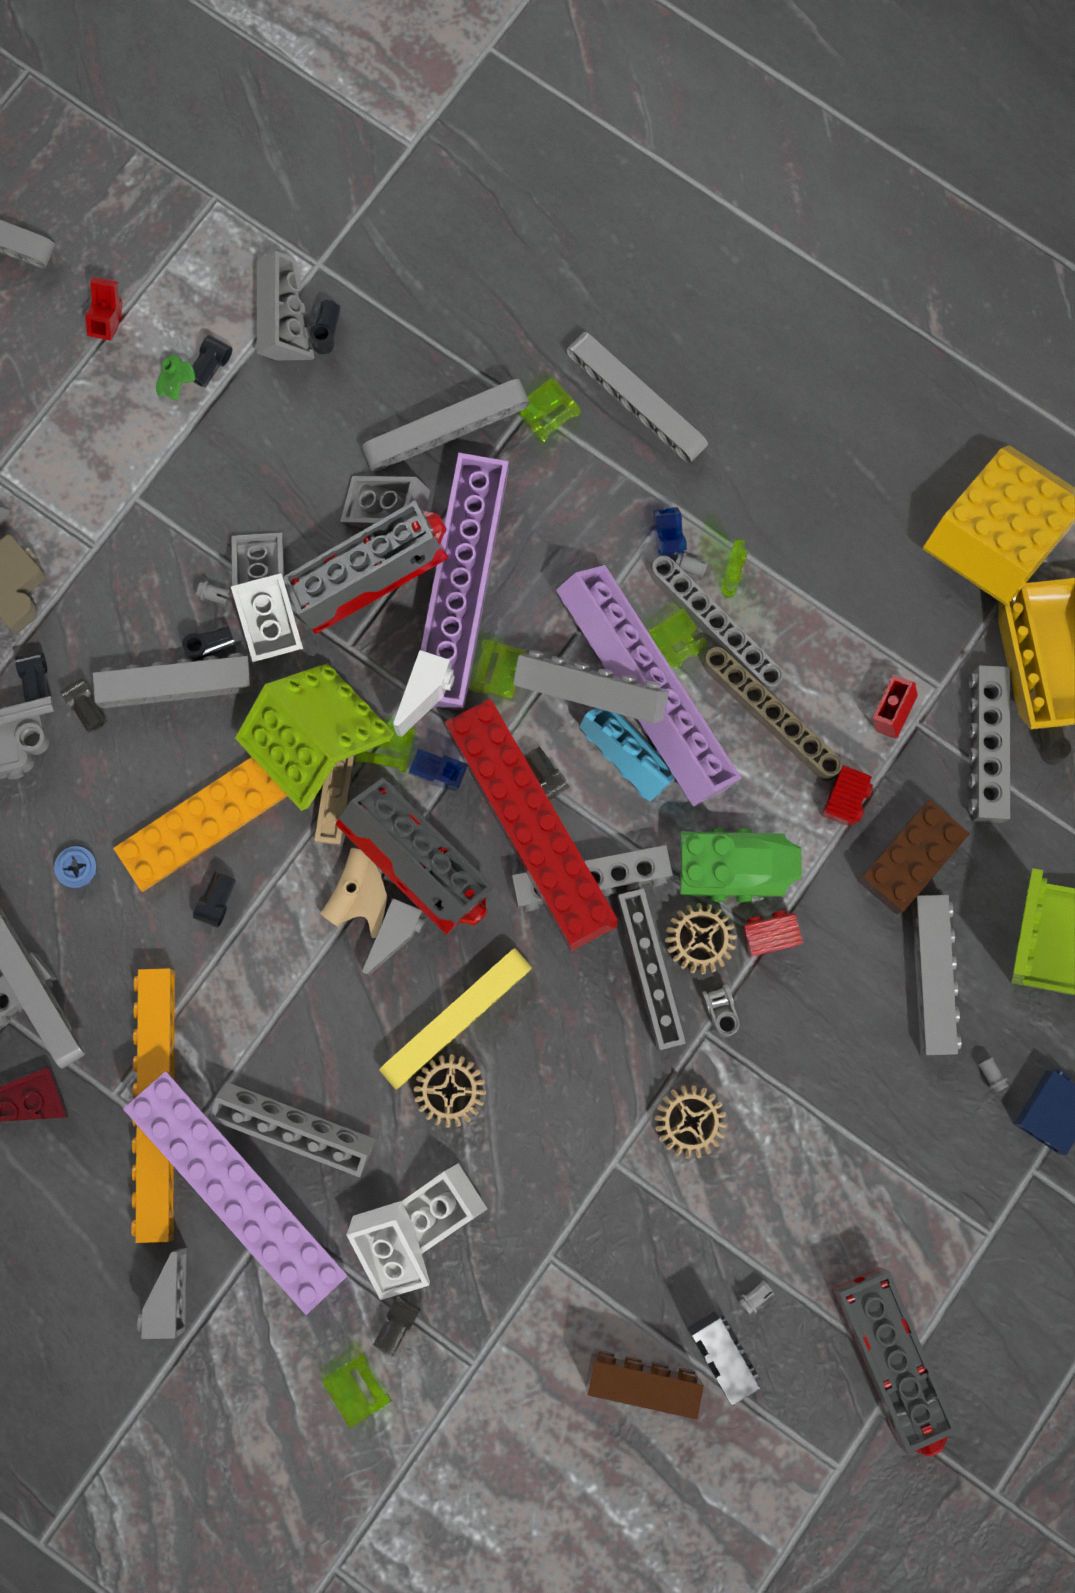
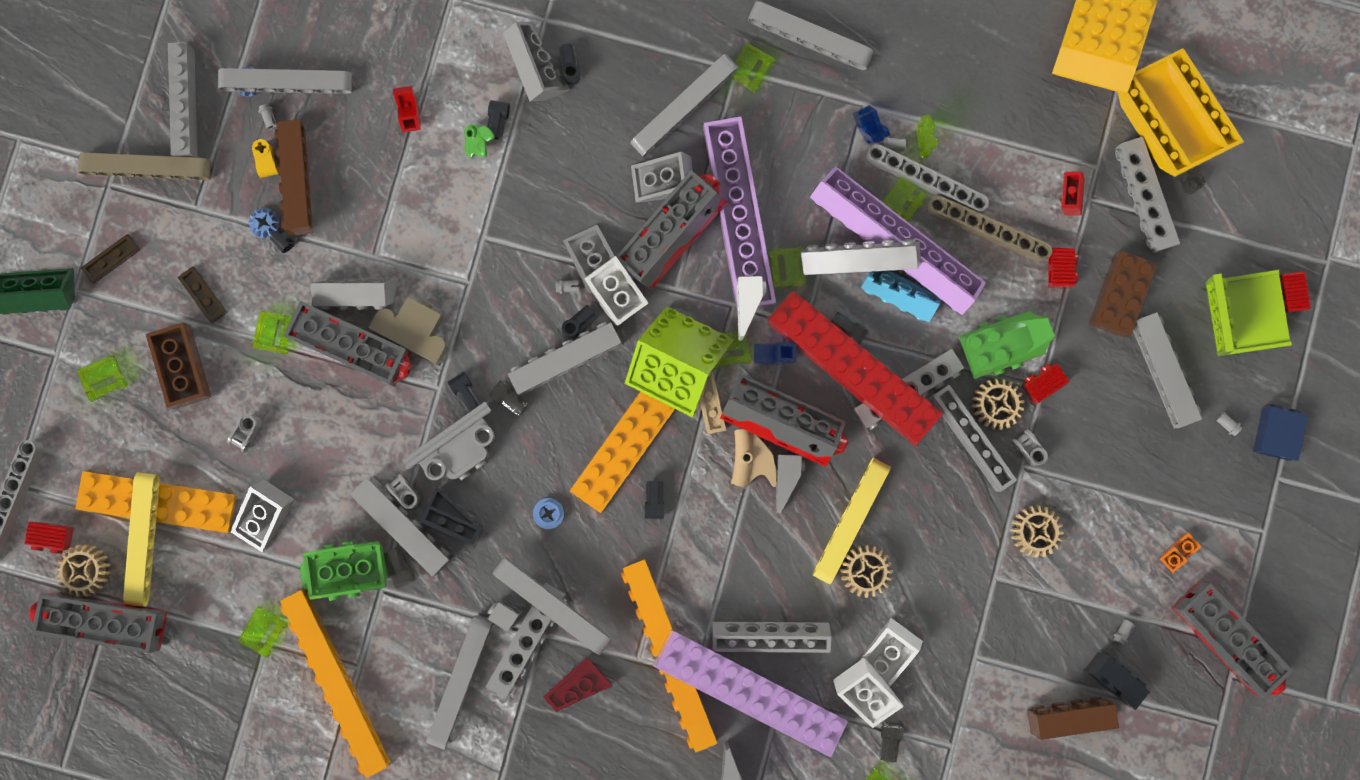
camera: 20 degrees left, 5 degrees up
none -> orange slope [1159,532,1201,573]

